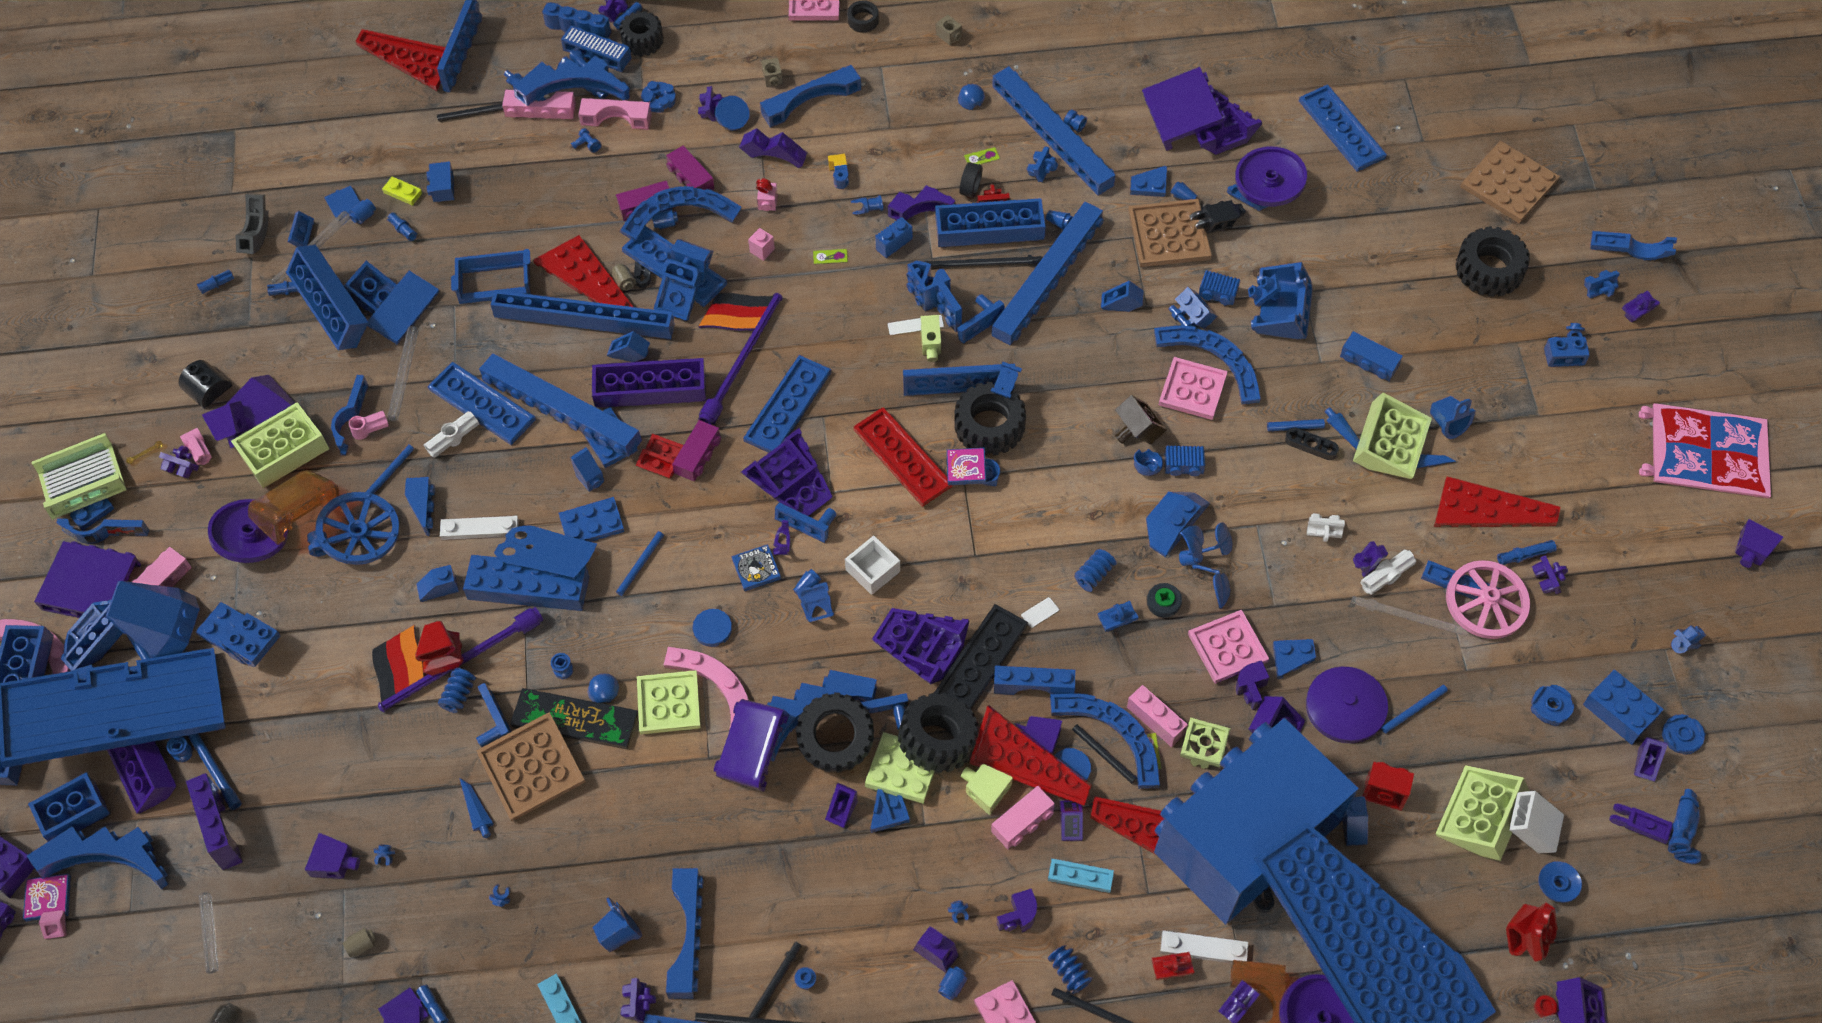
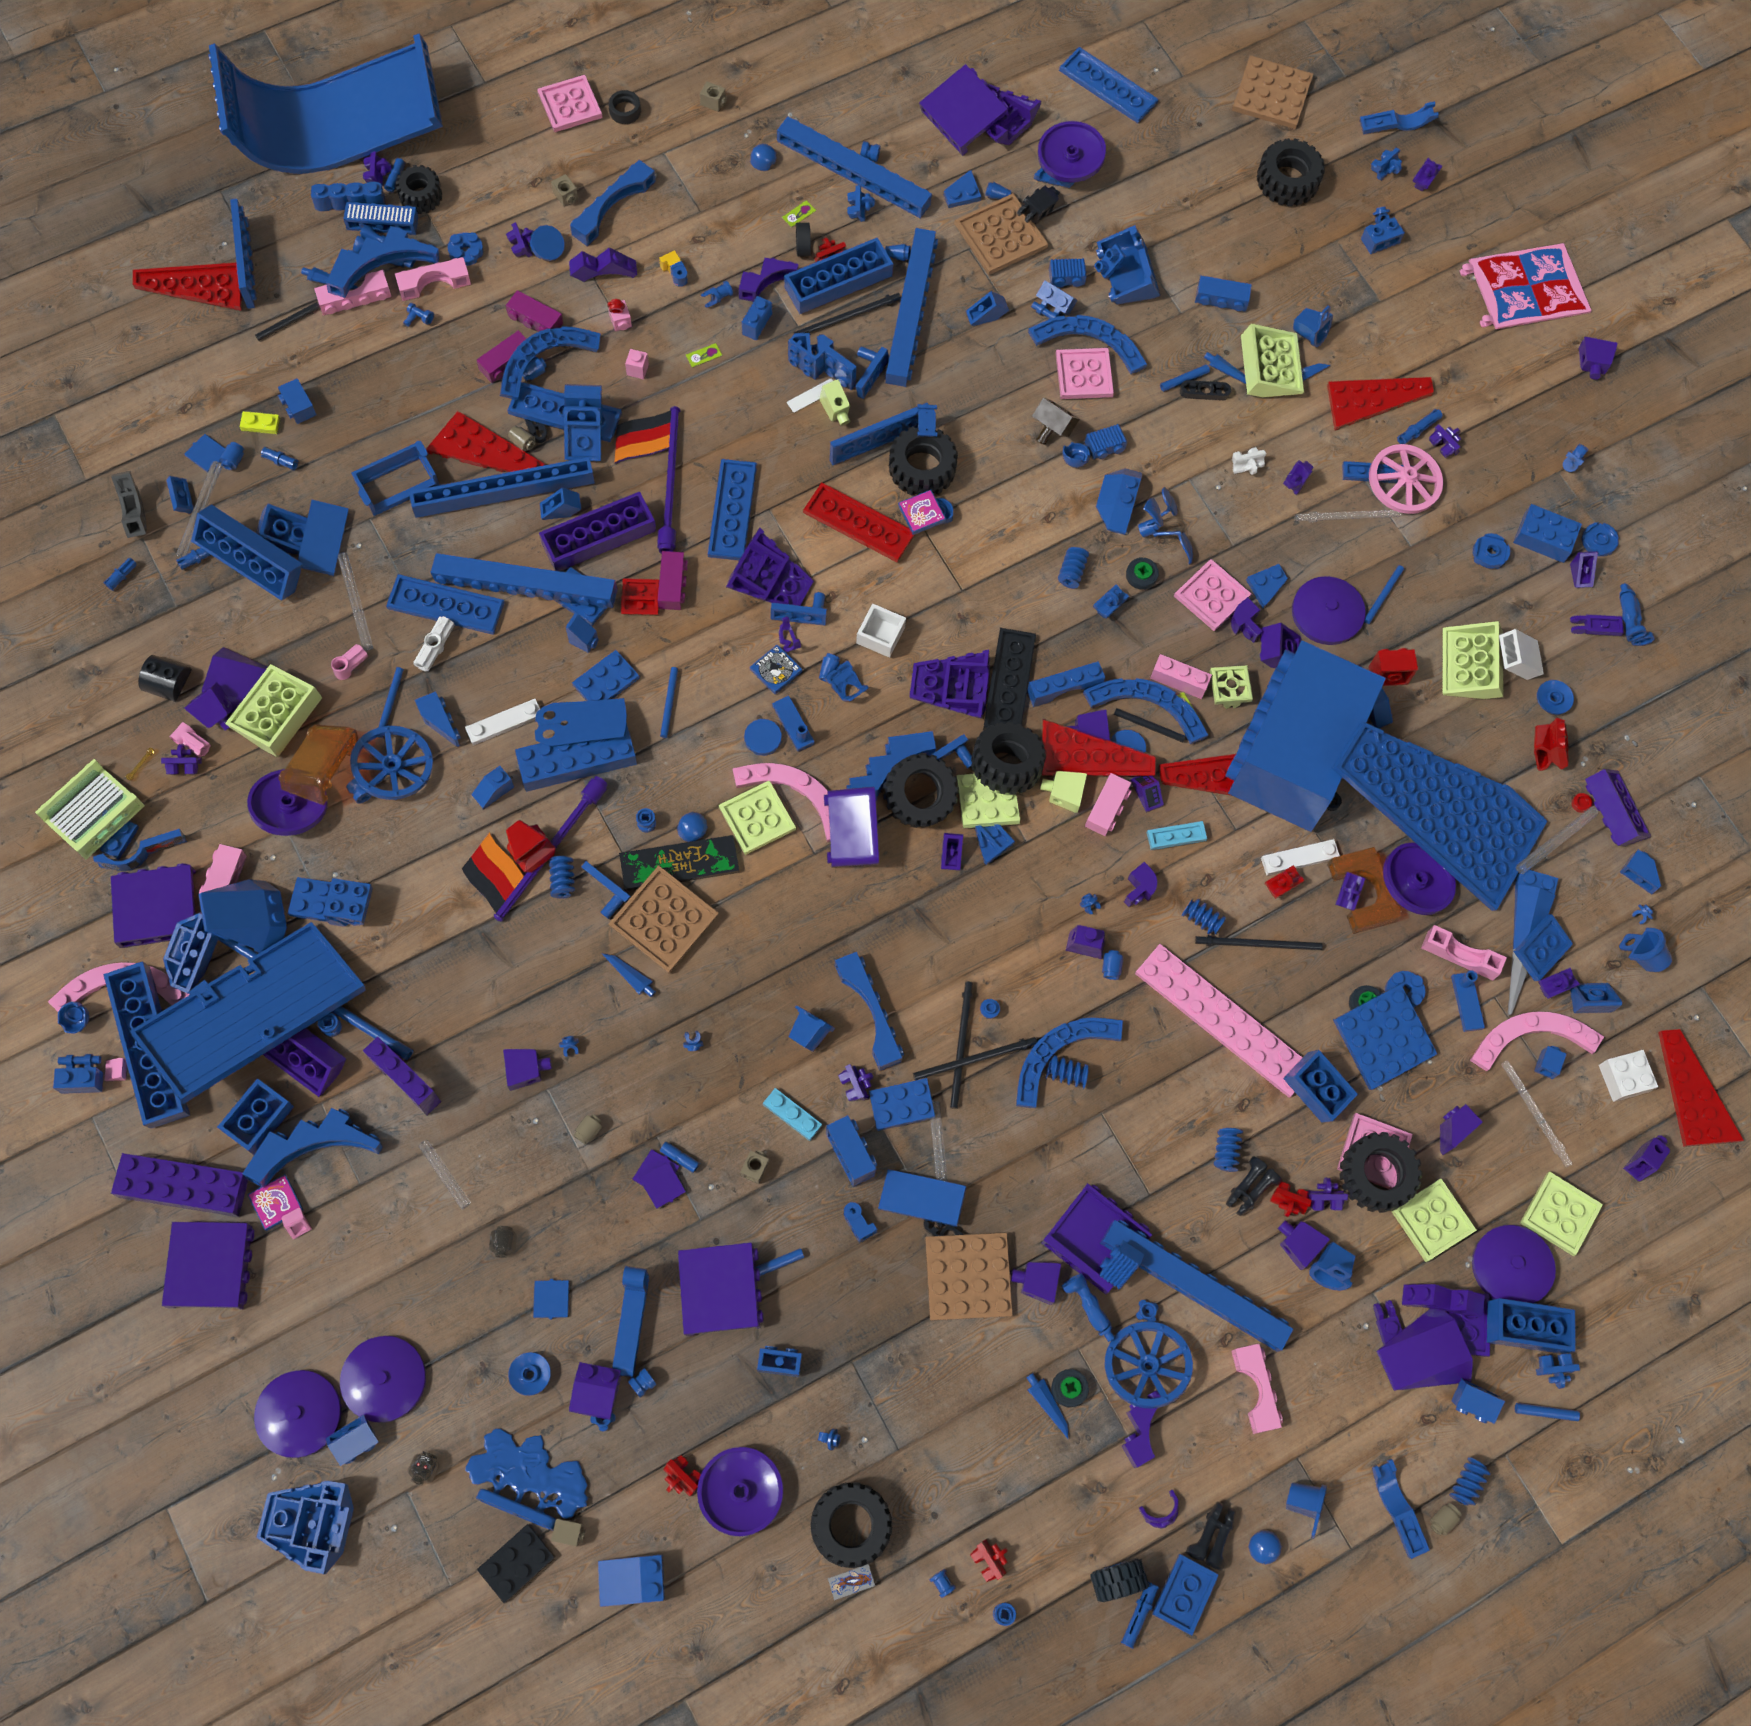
camera: 30 degrees left, 10 degrees up
blue piece [331,375,368,456] -> none
white sticker [1021,597,1059,628] -> none
white piece [1360,550,1416,595] -> none
none -> blue piece [772,695,815,752]

